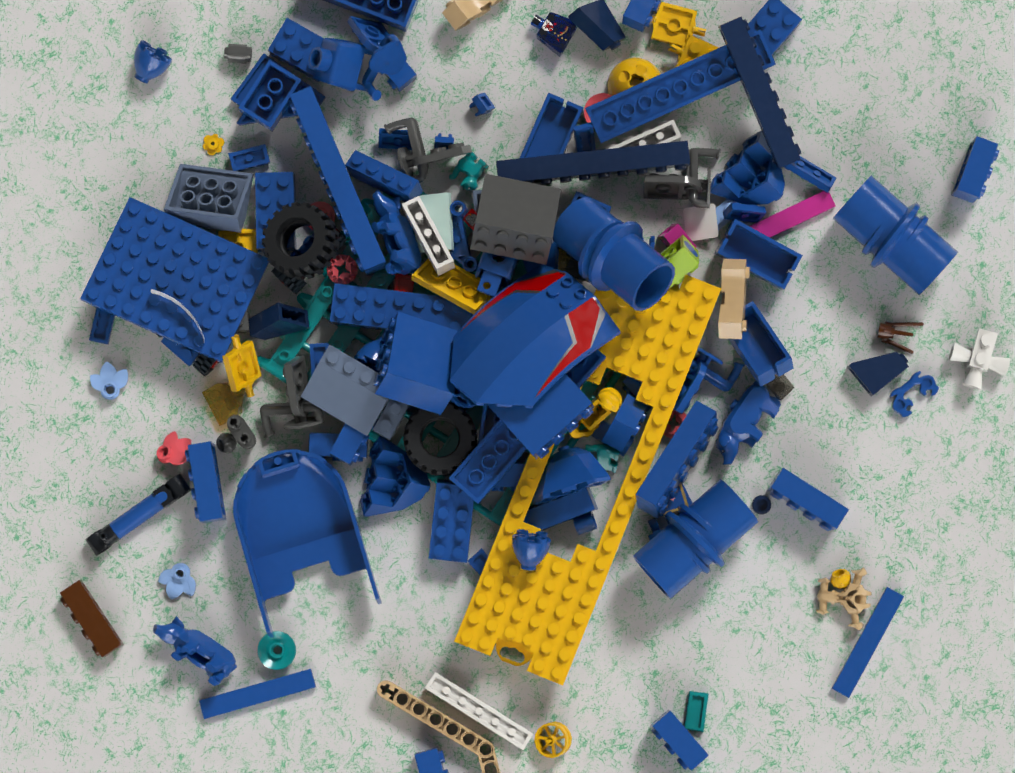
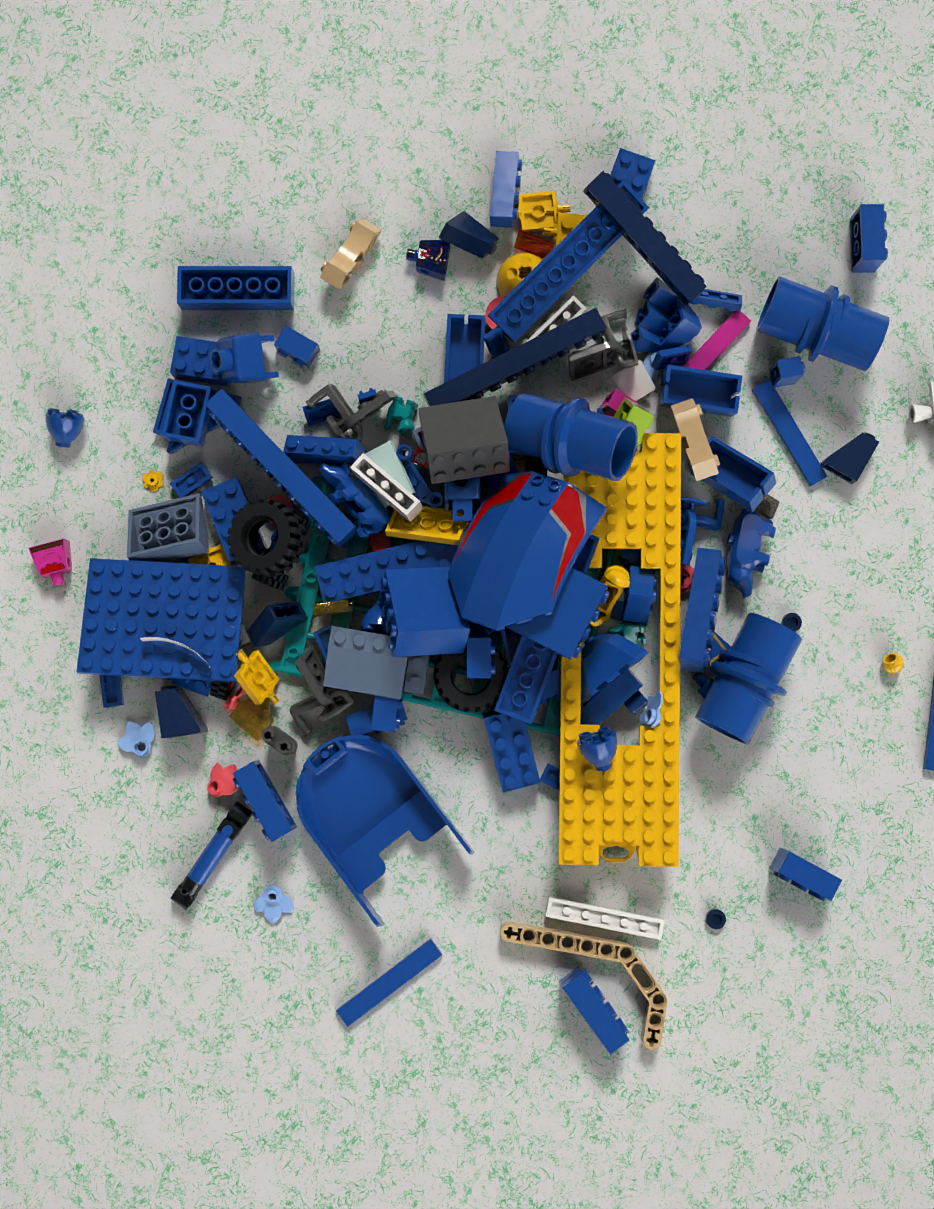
camera: 20 degrees left, 0 degrees up
reddish brown brick [60,580,124,657] -> none
blue animal [153,616,237,686] -> none
dark grey piece [216,433,237,453] -> none
dark grey brick [224,44,252,64] -> none
teal dish [257,631,296,670] -> none
coral gear [327,254,358,285] -> none
blue plate [347,16,407,101] -> none
blue brick [360,436,431,517] -> none
blue tile [469,93,495,116] -> none
yellow wheel [534,721,572,758] -> none
teal tile [684,691,709,732] -> none
blue brick [768,468,849,531] -> none
tan piece [816,567,872,631] -> none
reddish brown plant [877,321,924,354] -> none
blue helmet [890,371,939,417] -> none
none -> dark pink torso [28,538,72,586]
none -> dark blue slope [155,685,208,738]
none -> coral plate [223,686,245,712]
none -> clear yellow slope [313,600,353,617]
none -> blue brick [467,638,495,679]
none -> clear red tile [514,230,555,259]
none -> light blue plate [640,691,663,727]
none -> dark blue tile [705,909,726,929]
none -> blue tile [752,379,828,487]
none -> blue brick [769,356,805,388]

